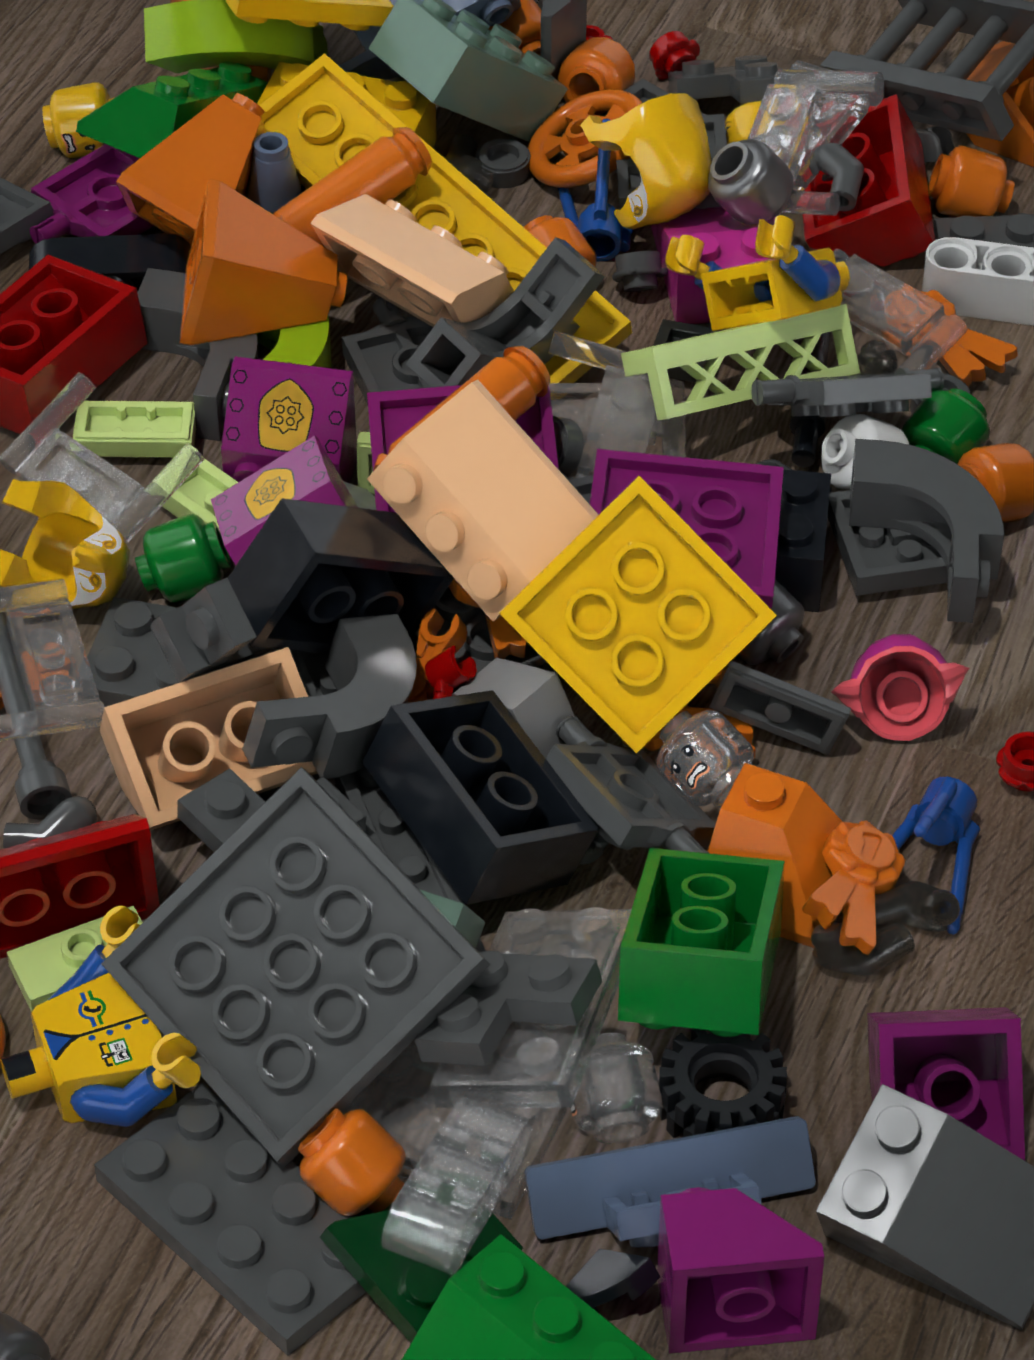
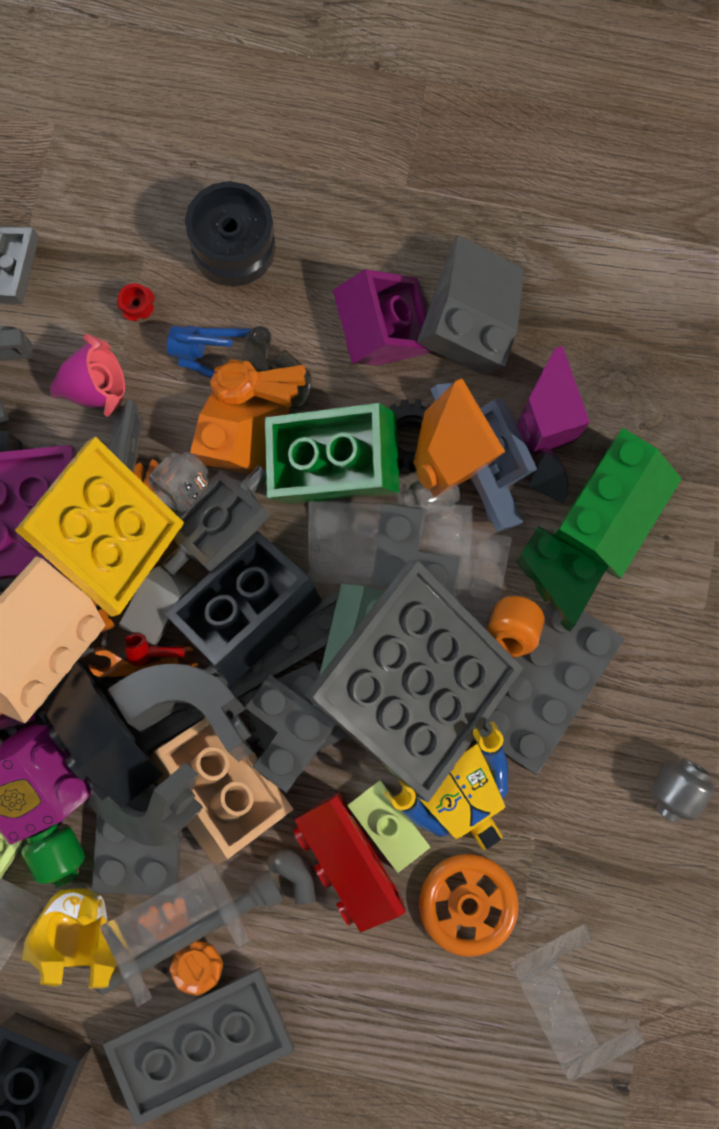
camera: 100 degrees left, 35 degrees up
clear beam [381,1095,533,1275] -> none
none -> orange slope [413,378,505,498]

